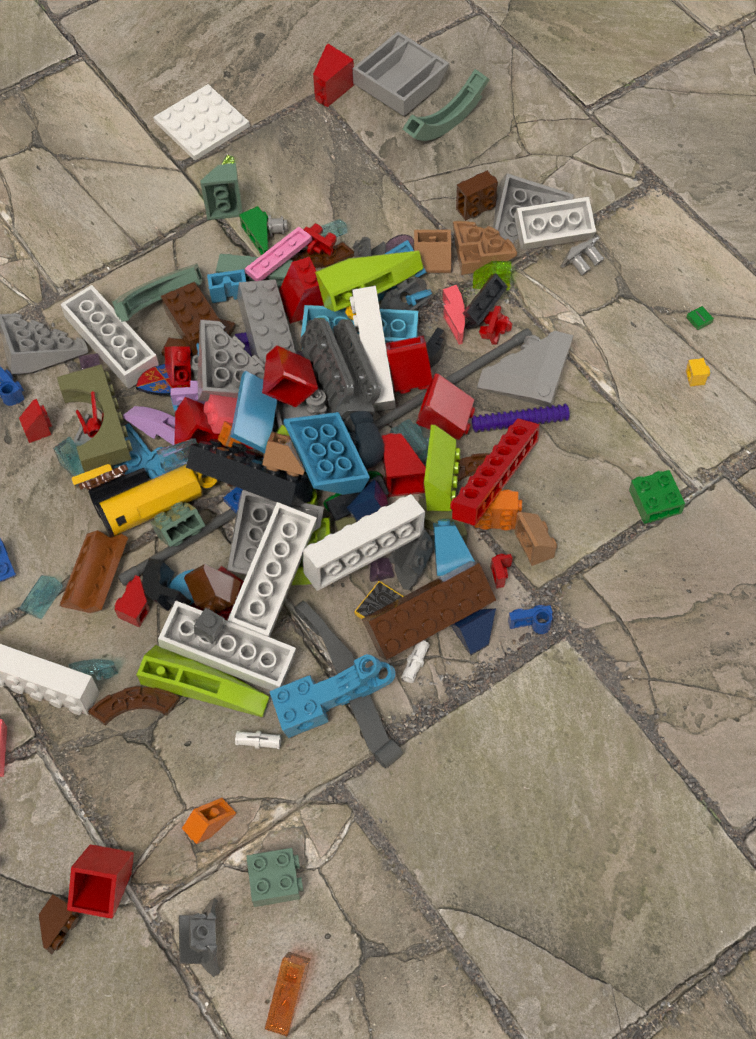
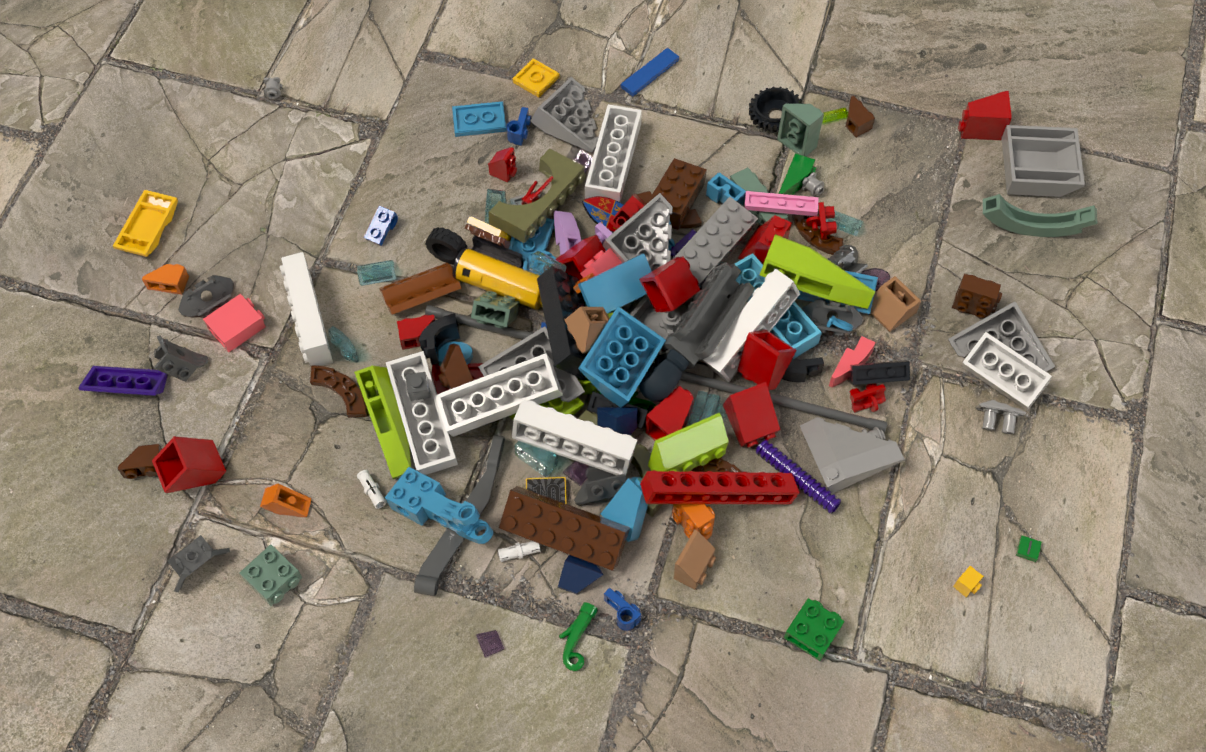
camera: 50 degrees right, 0 degrees up
sand green arch [112,263,204,322] -> none
white plate [153,84,250,160] -> none
clear orange slope [265,952,311,1036] -> none
medium nougat brick [453,221,517,275] -> none
clear neon green slope [473,261,511,290] -> none
red bracket [490,554,512,589] -> none
none -> black tyre [425,227,468,265]
none -> clear purple slope [476,630,504,658]
none -> clear light blue brick [514,441,558,478]
none -> green plant [559,602,598,671]
none -> blue tile [621,48,679,97]
none -> black gear [749,86,802,133]
none -> reddish brown slope [845,95,875,138]

